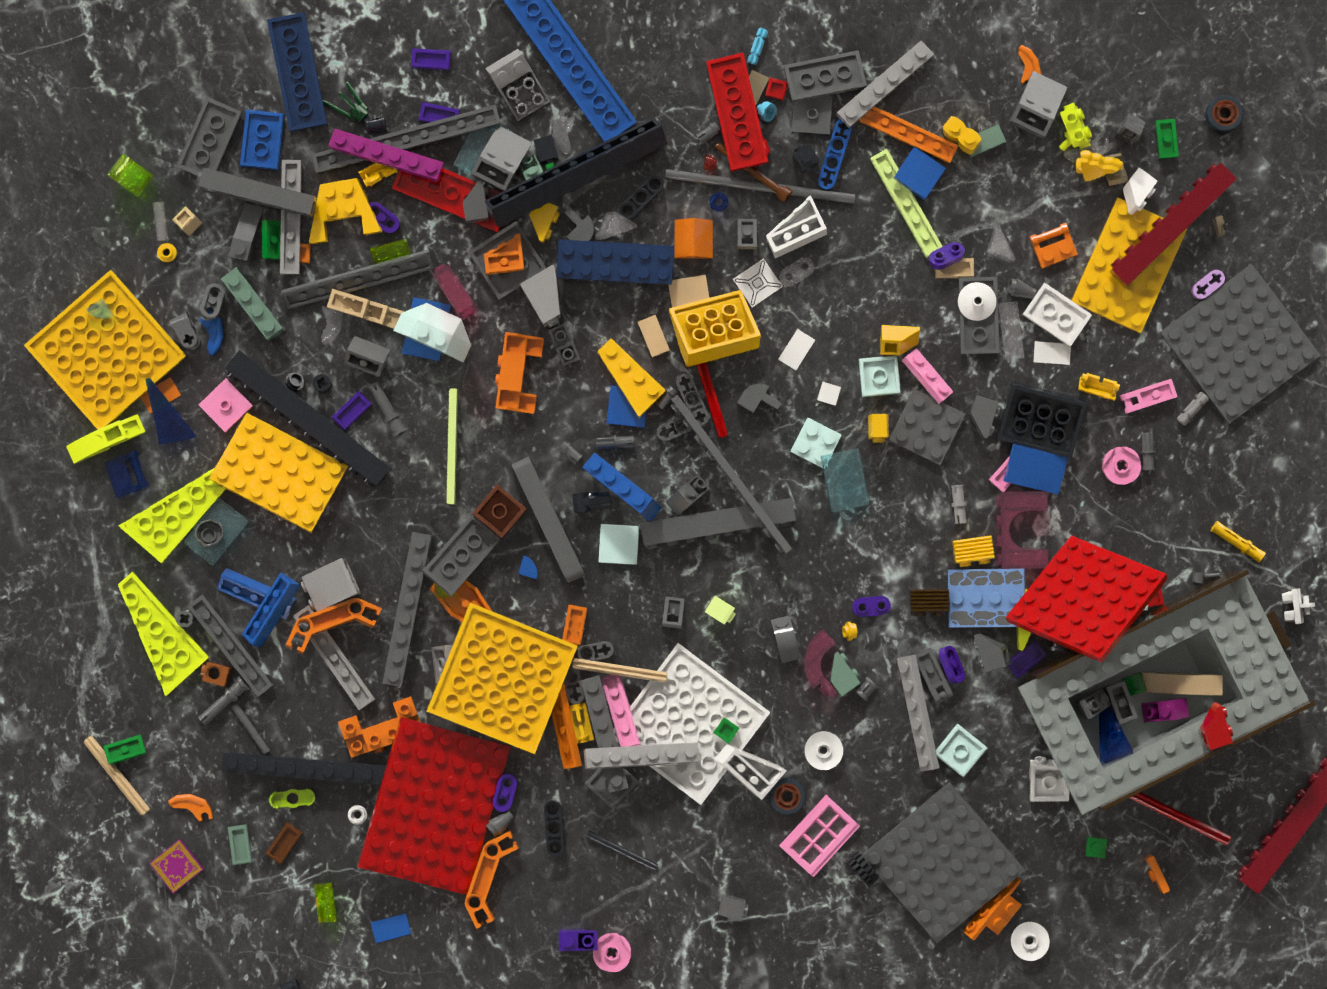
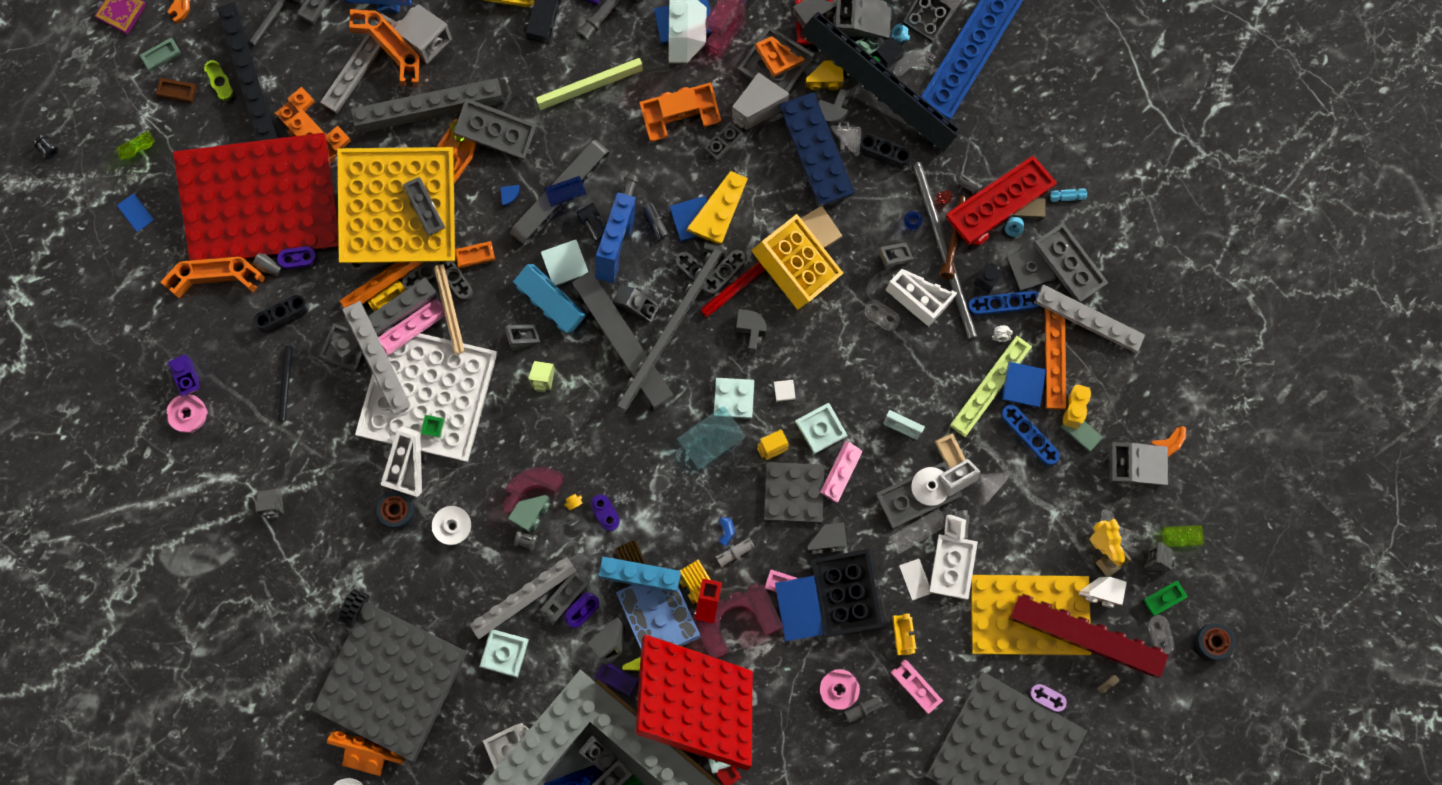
camera: 65 degrees right, 10 degrees down
white plate [348,805,367,825] -> none
copper brick [472,484,528,539] -> none
tan tile [638,315,670,358] -> none
orange slope [675,218,713,259] -> none
white sticker [733,258,783,307] -> none
red tile [765,78,787,101] -> none
dark grey brick [771,616,800,663] -> none
white sticker [778,329,815,370] -> none
bright pink piece [779,795,860,877] -> none
yellow slope [880,325,920,356] -> none
dark purple plate [929,242,965,270] -> none
orange plate [1030,223,1078,269] -> none
neon yellow brick [1059,103,1092,151] -> none
light grey axle [1177,392,1208,425] -> none
none -> dark grey tile [403,176,445,237]
none -> dark azure brick [513,264,587,333]
none -> clear blue tile [544,176,587,207]
none -> dark azure brick [599,557,681,593]
none -> red slope [695,578,722,624]
none -> blue arm [718,517,735,547]
none -> light aqua tile [883,410,925,440]
none -> medium azure tile [890,24,910,44]
none -> light grey slope [938,459,981,497]
none -> white tile [945,515,966,540]
none -> white plate [992,326,1013,342]
none -> blue beam [1001,405,1060,466]
none -> clear plate [1148,615,1174,654]
none -> clear neon green plate [1162,525,1204,547]

